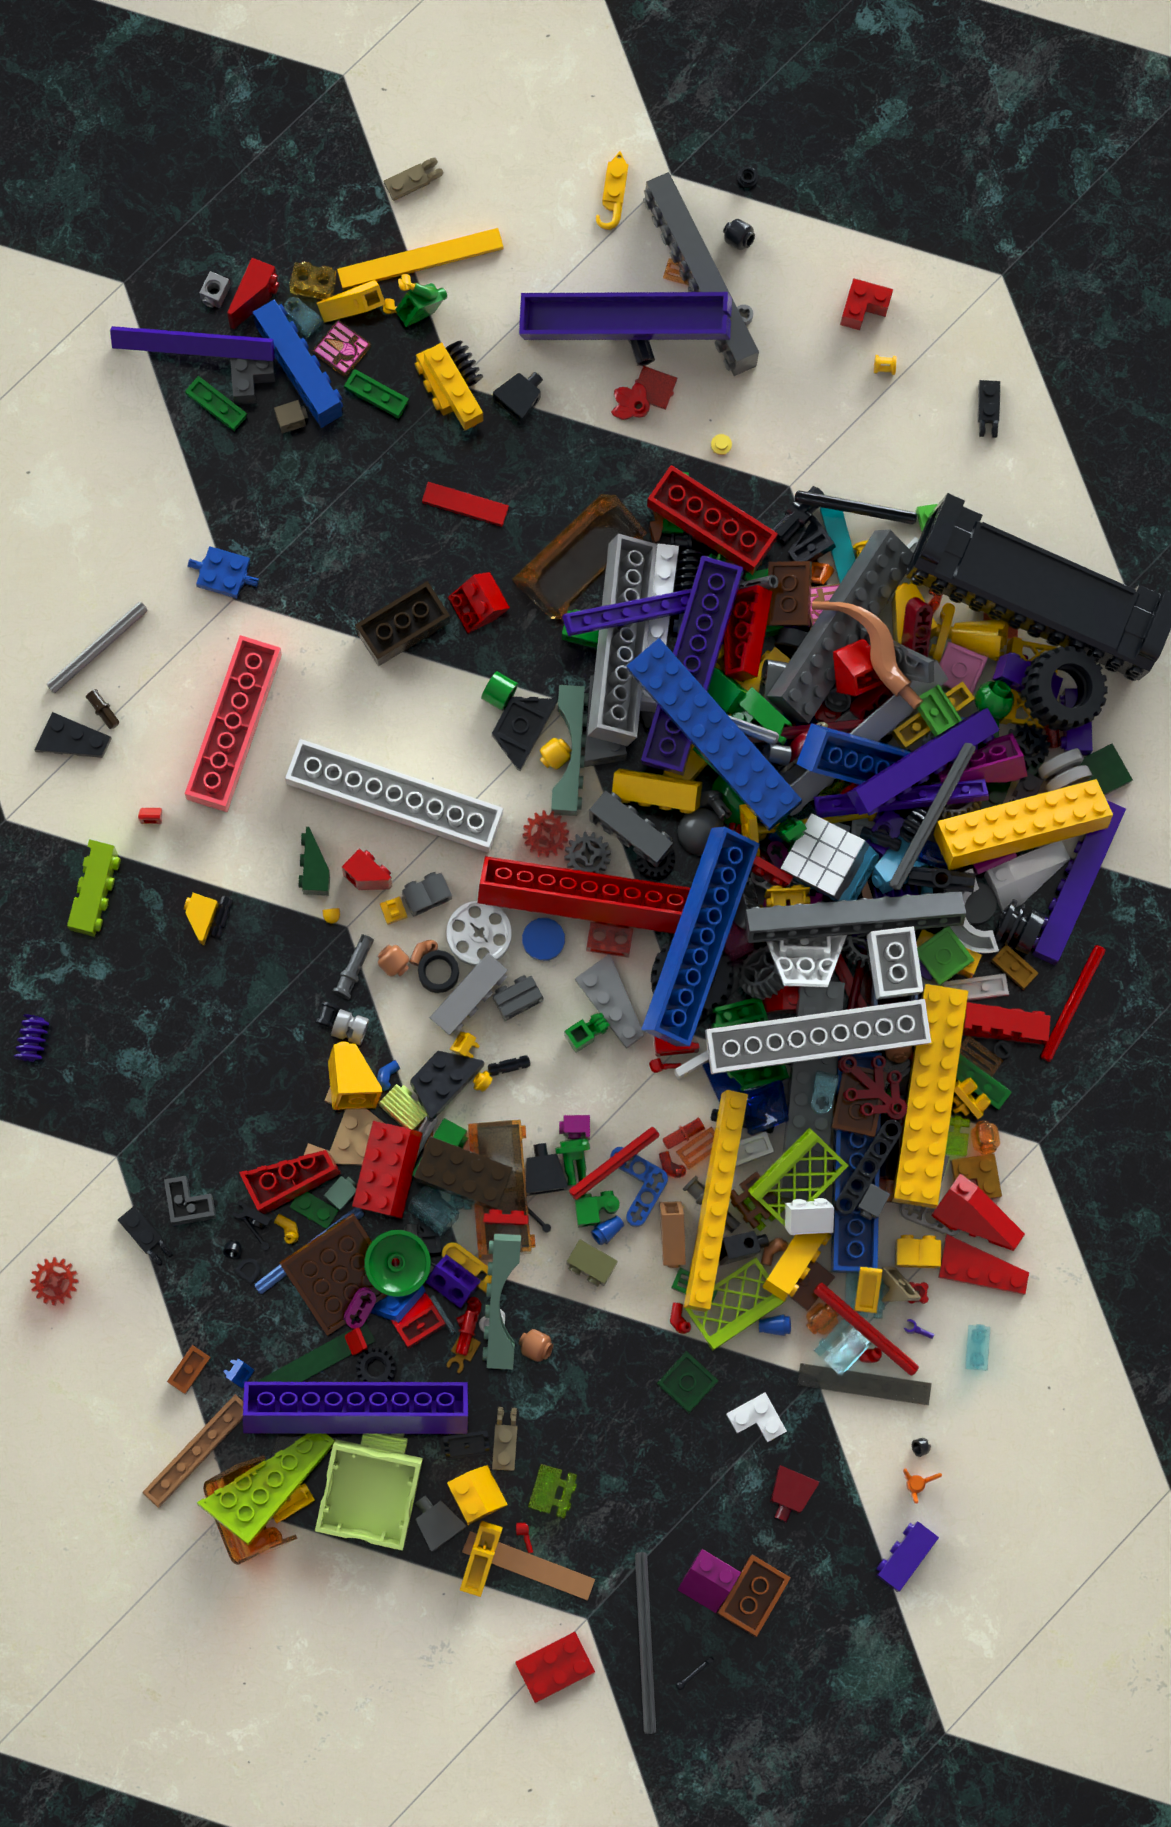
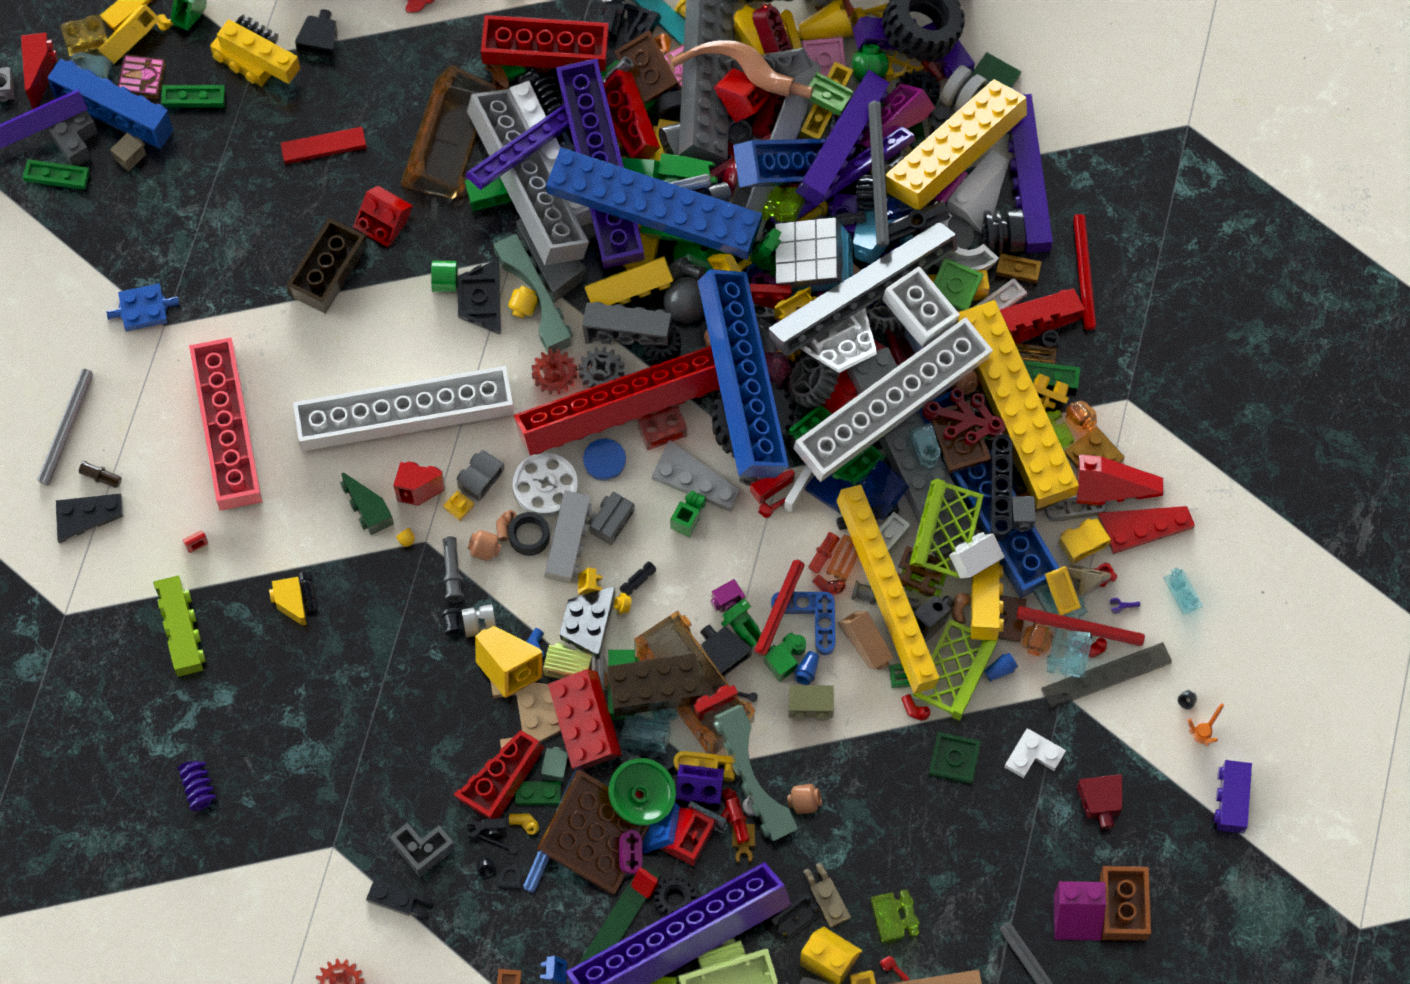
camera: 25 degrees left, 10 degrees down
none -> clear neon green plate [761,186,806,222]

